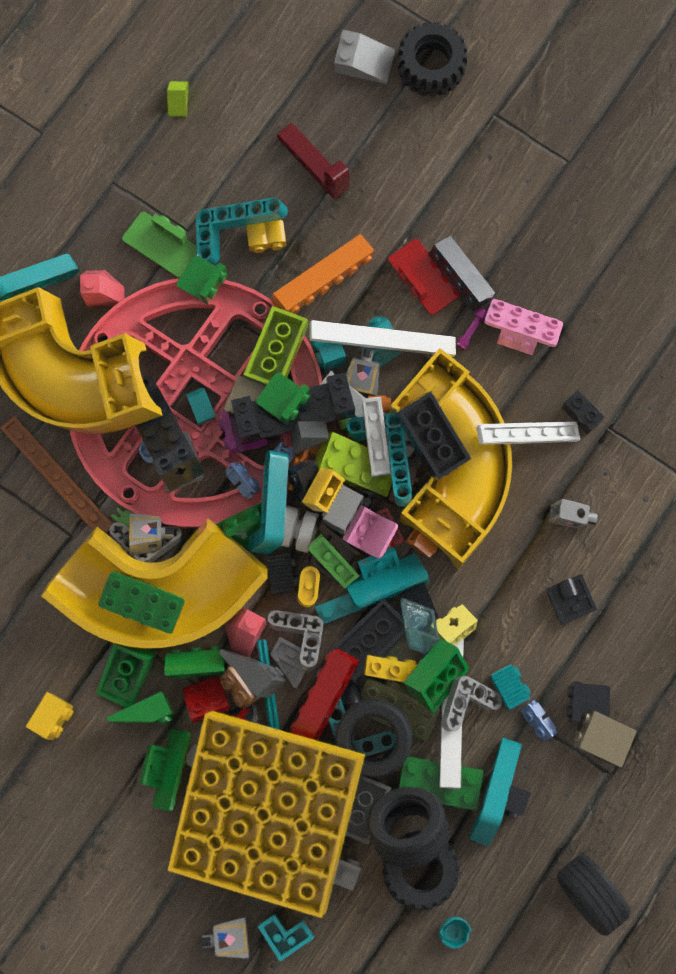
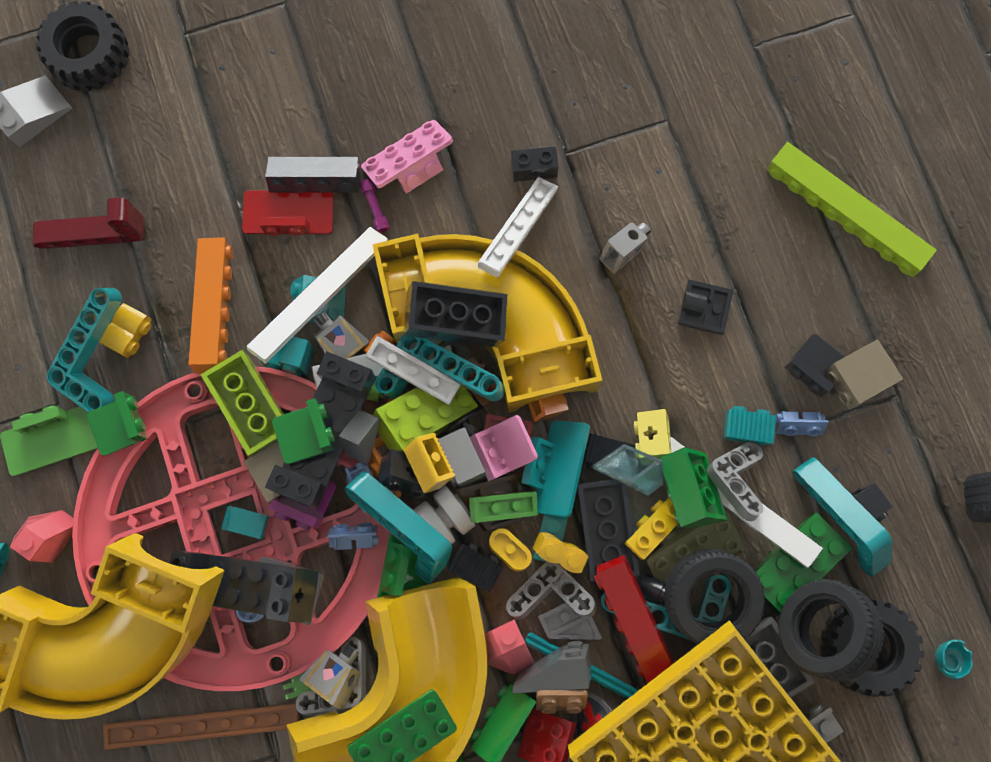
camera: 50 degrees left, 0 degrees up
none -> yellow brick [533,532,588,573]

